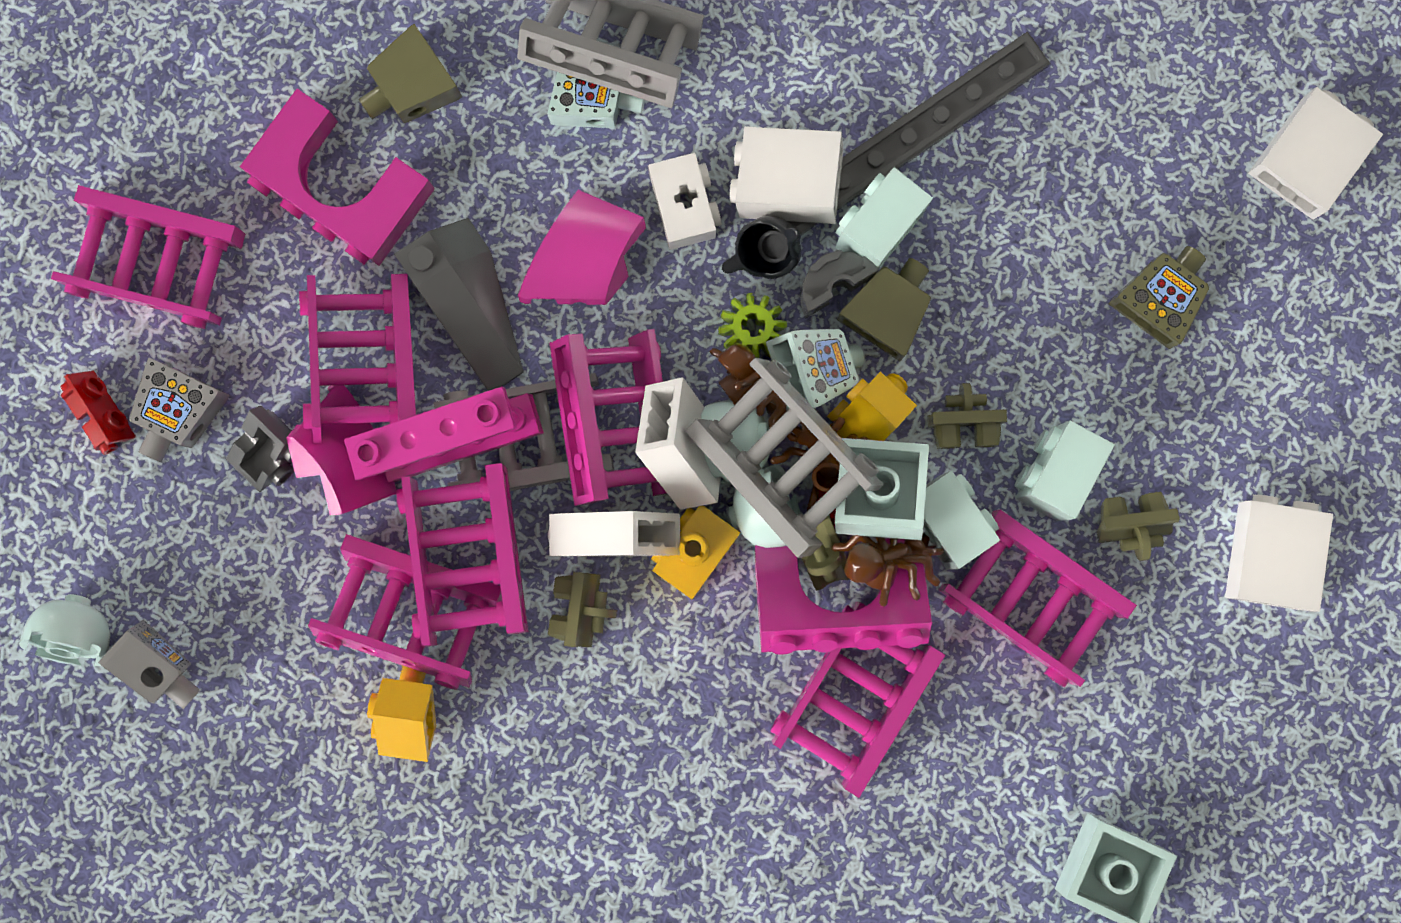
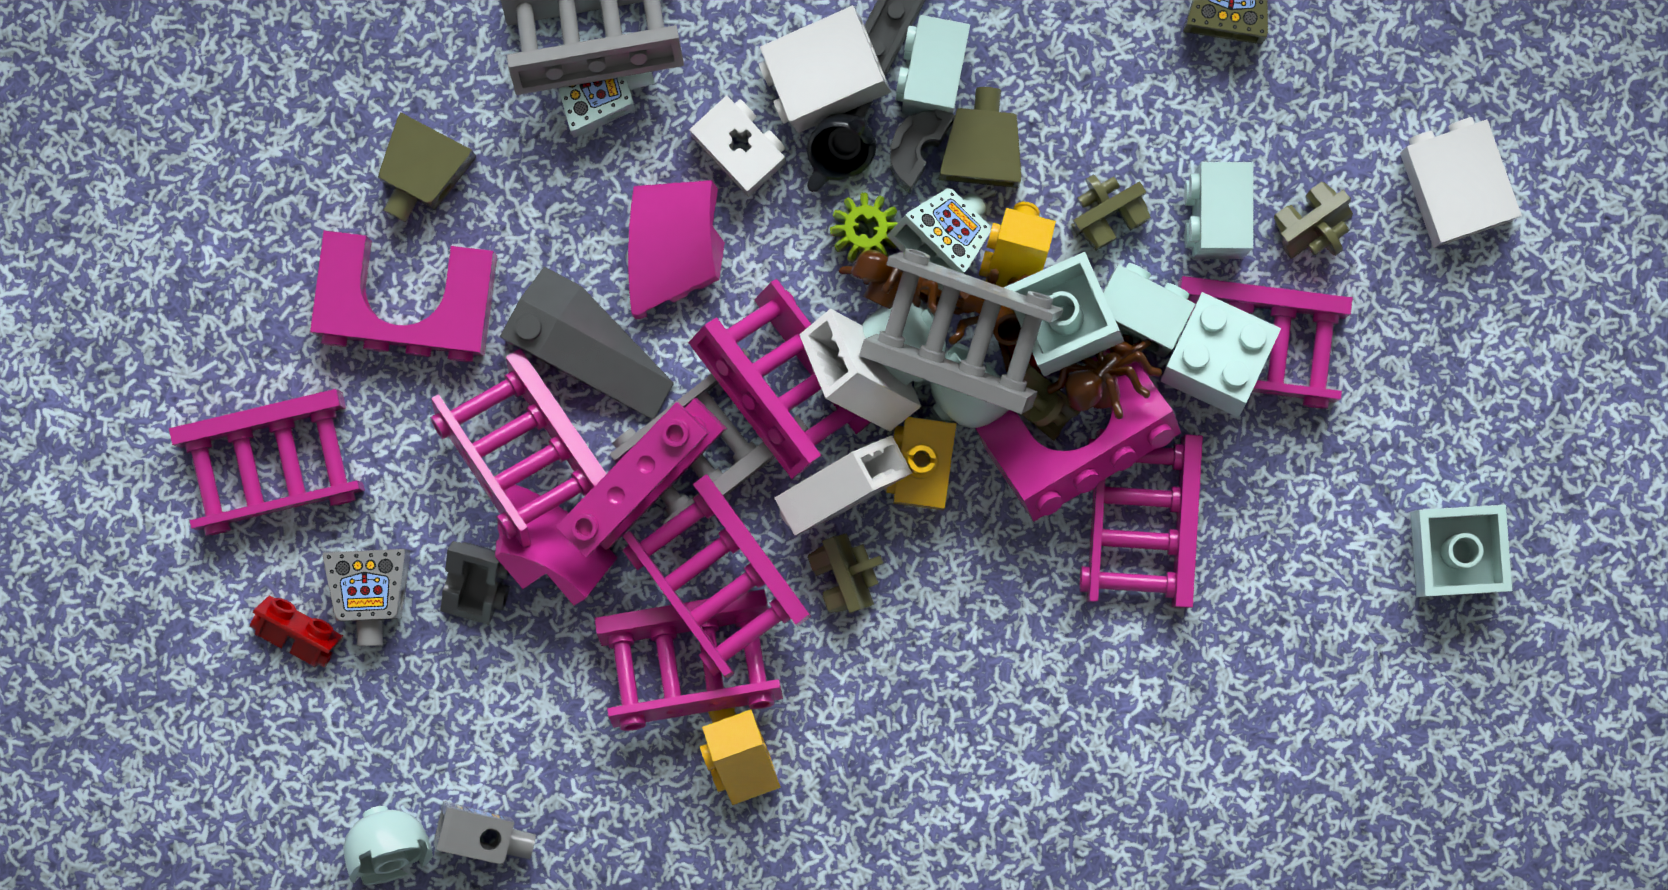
camera: 25 degrees left, 0 degrees up
none -> light aqua brick [1160,292,1281,418]

